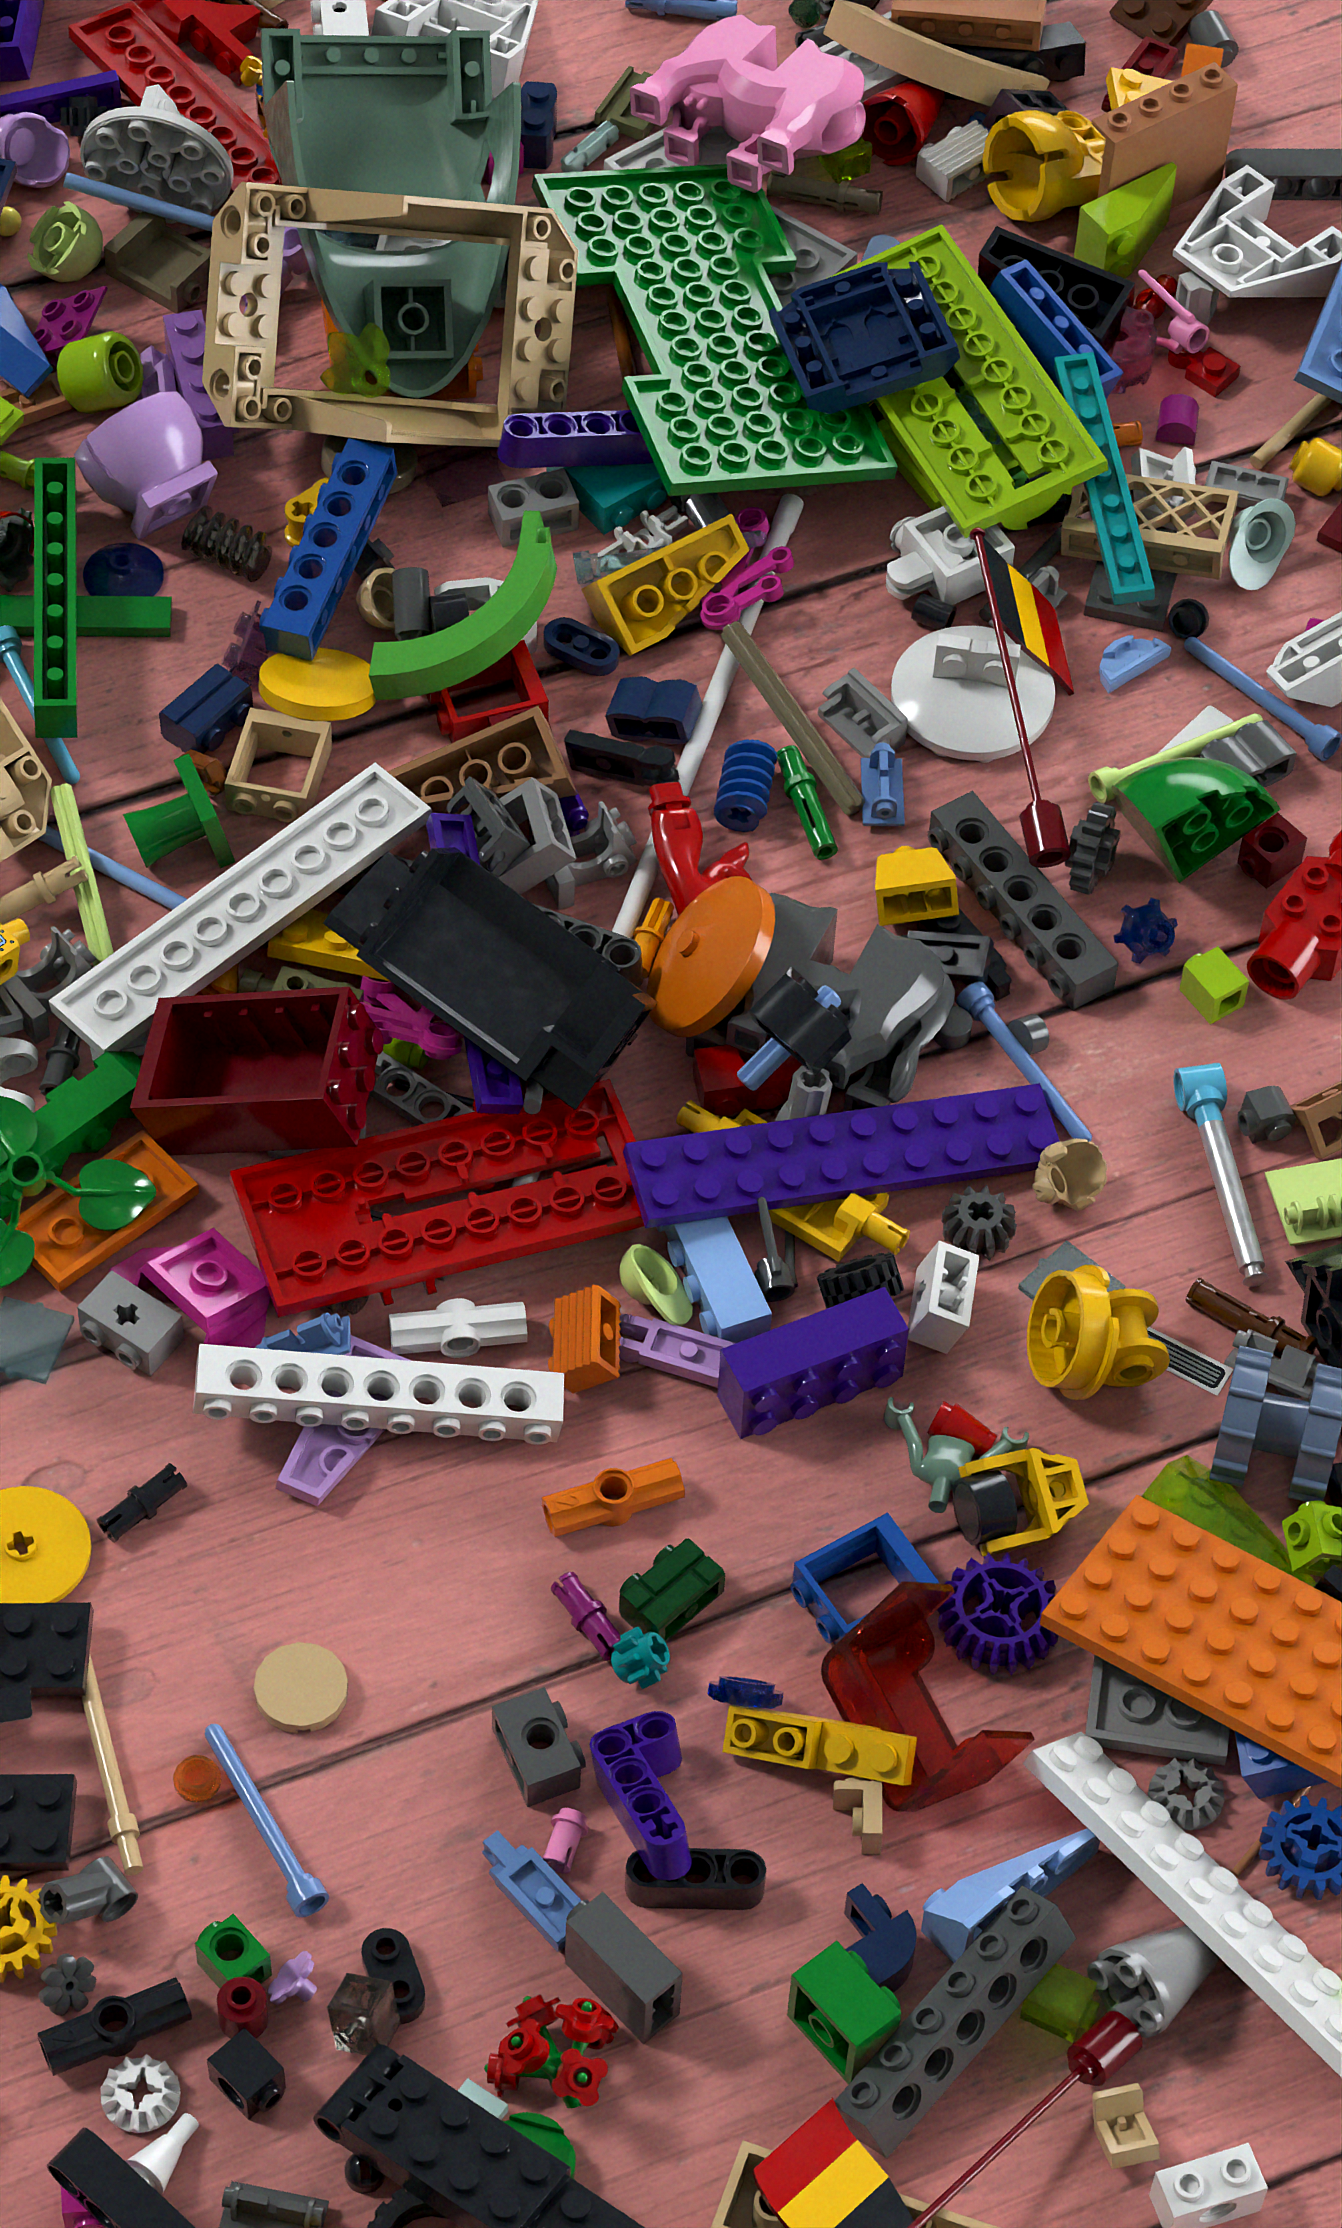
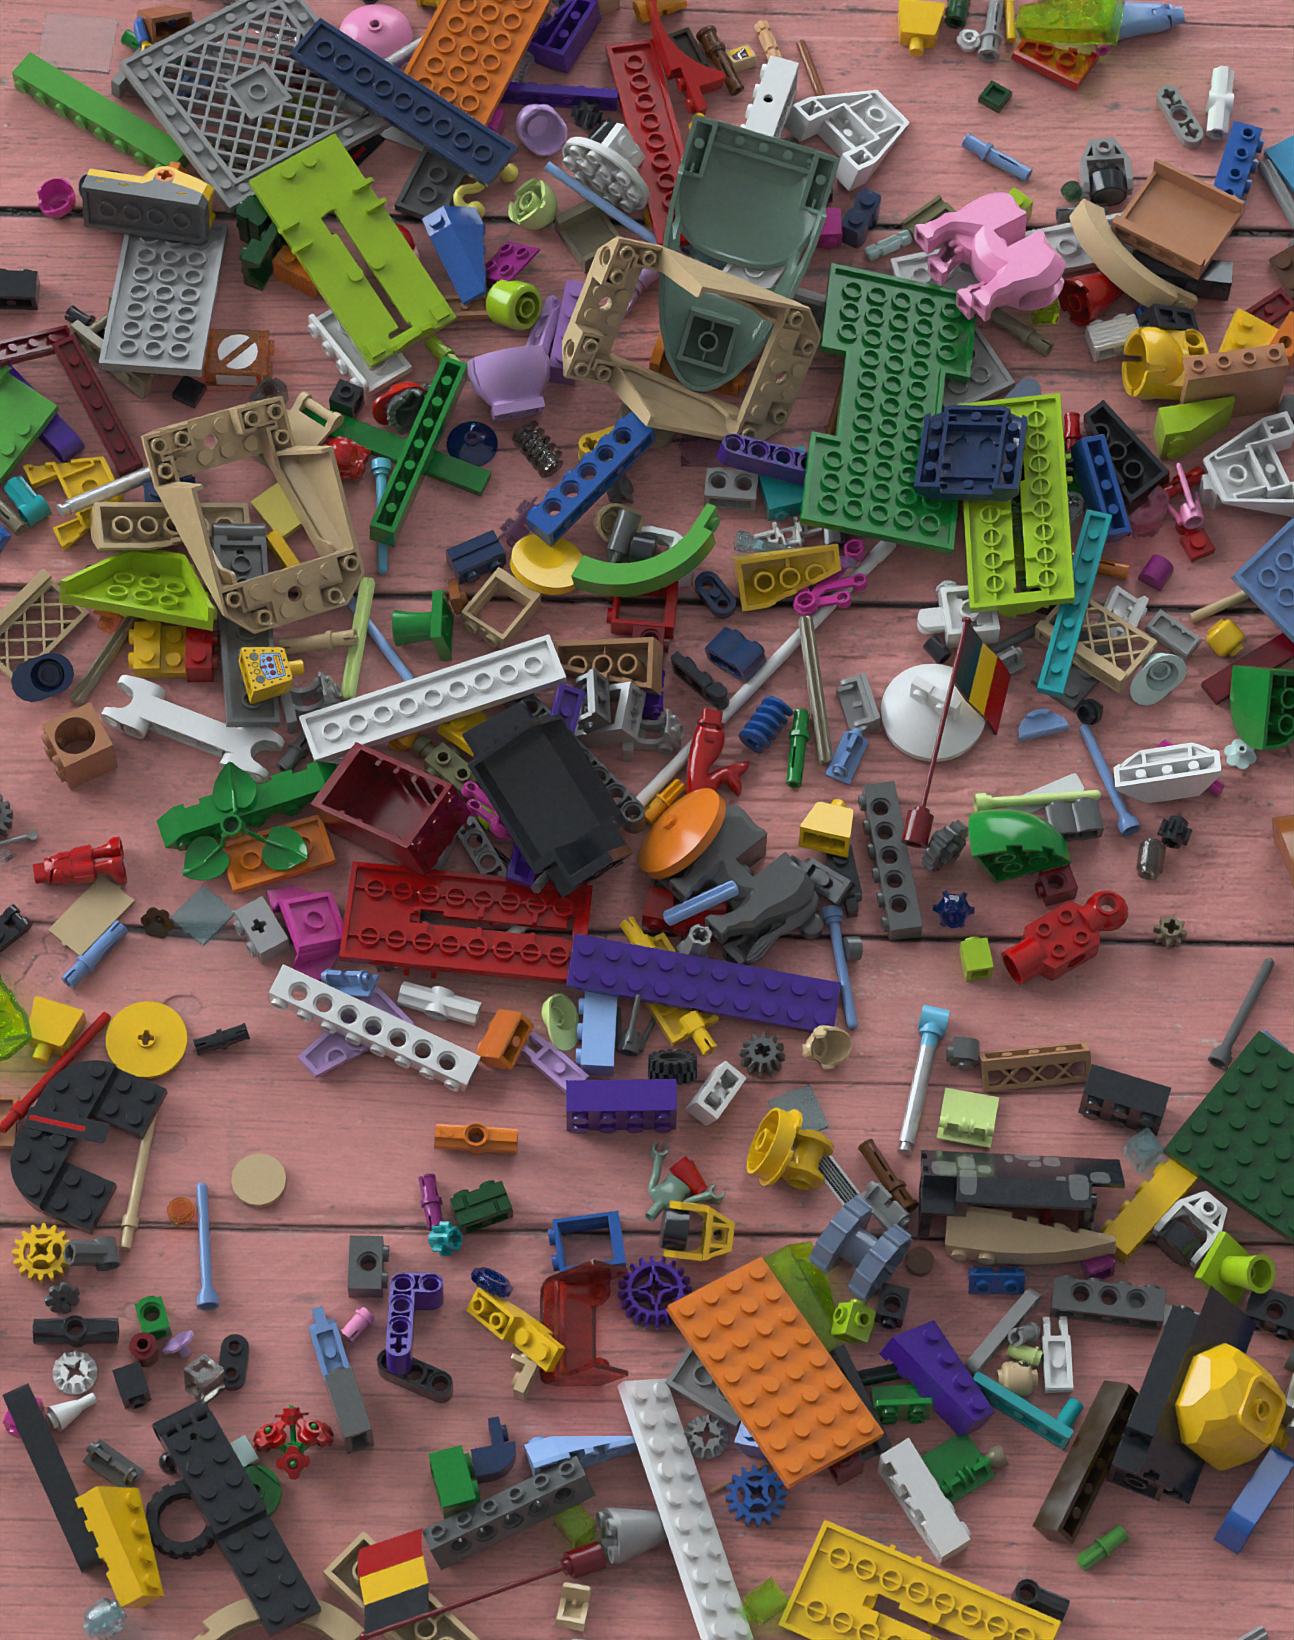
camera: 25 degrees right, 10 degrees up
clear neon green plate [320,322,391,398] -> none
black brick [749,973,852,1076] -> none

